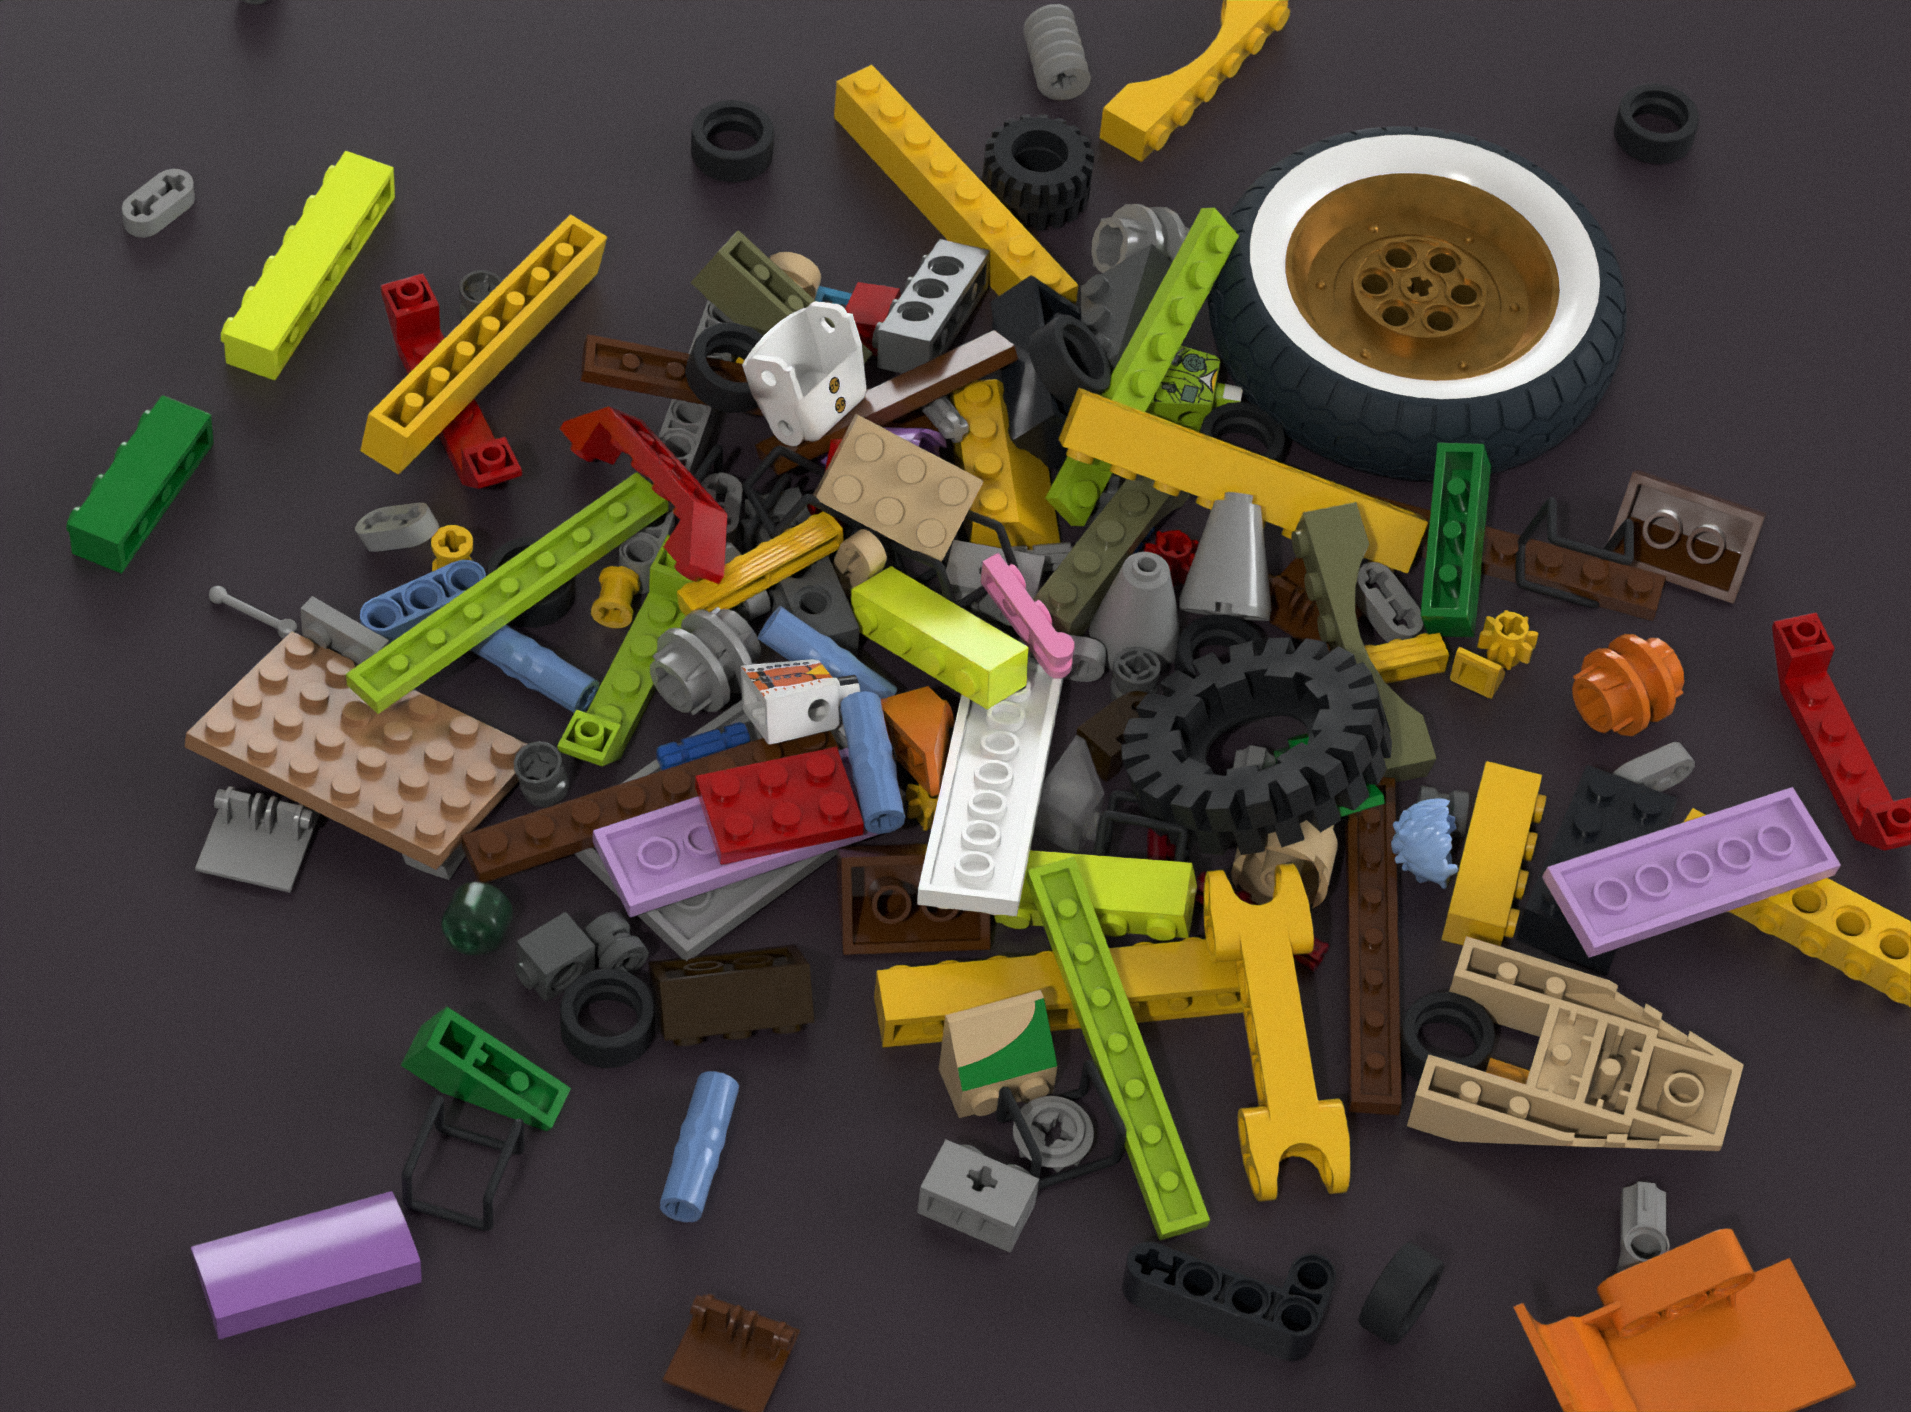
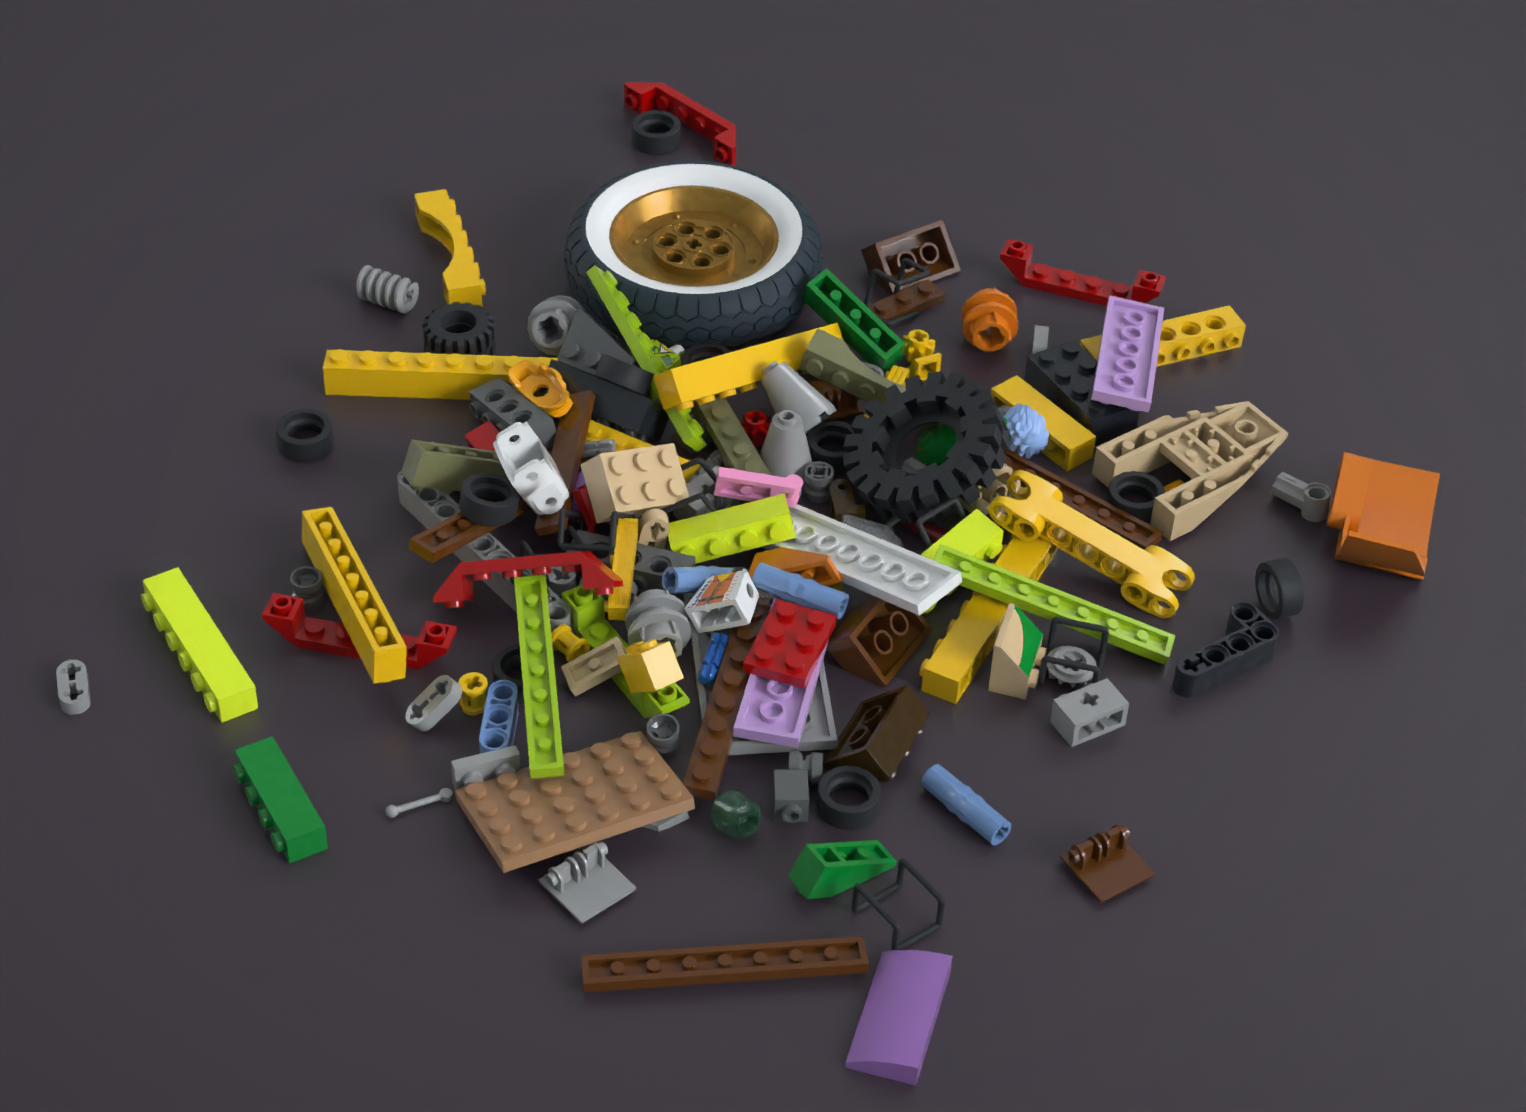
camera: 50 degrees left, 10 degrees down
medium blue axle [470,625,599,713] -> none
none -> light orange piece [508,360,572,417]
none -> tan plate [561,636,627,696]
none -> reddish brown plate [581,936,869,993]
none -> yellow brick [617,639,684,693]
none -> red slope [624,82,736,166]

